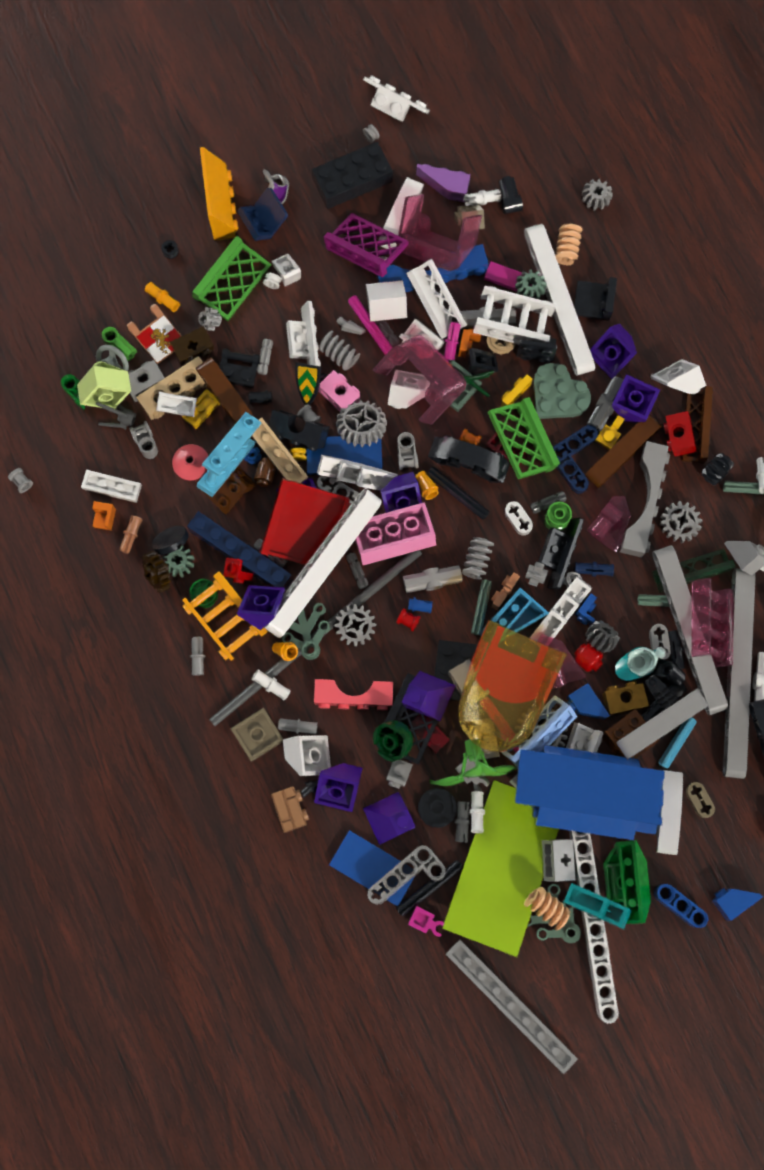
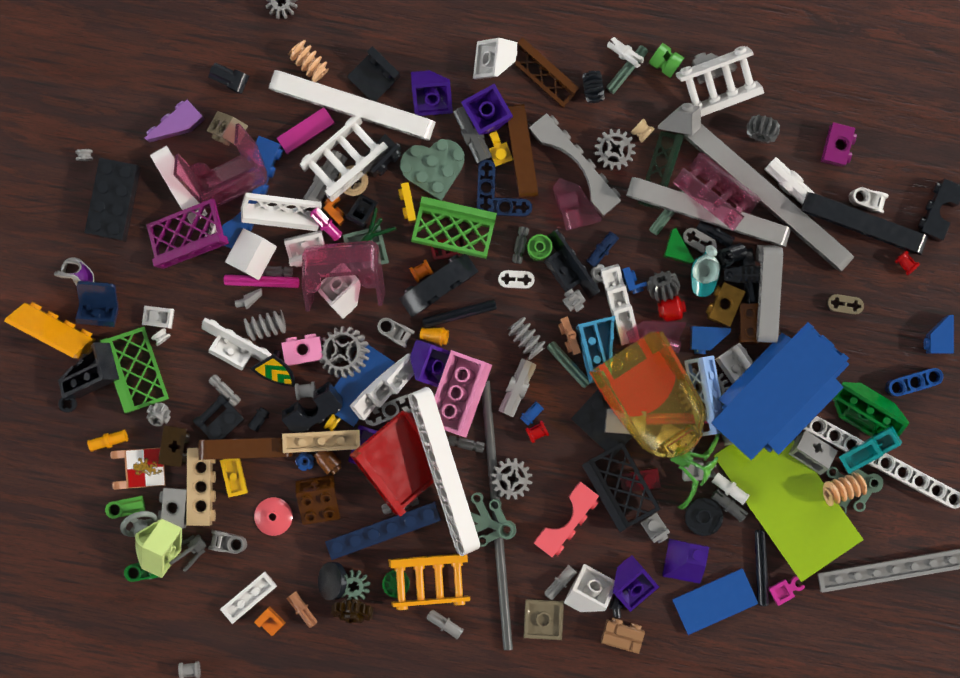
camera: 50 degrees left, 10 degrees up
white tile [156,392,197,417] -> none
medium azure fence [196,412,262,497] -> none
red bracket [223,558,253,584] -> none
dark purple slope [237,585,286,630] -> none
white pin [251,669,291,700] -> none
light orange cone [272,642,298,661] -> none
white bracket [363,76,430,122] -> none
light grey beam [368,846,445,905] -> none
dark green cylinder [373,720,413,762] -> none
dark purple slope [402,671,456,722] -> none
white pin [464,189,501,206] -> none
sand green gear [515,269,547,299] -> none
white slope [657,770,683,855] -> none
medium azure axle [658,717,697,769] -> none
red brick [663,411,697,457] -> none
none -> black wedge [58,342,119,399]
none -> tan wheel [631,119,654,143]
none -> green slope [663,228,694,264]

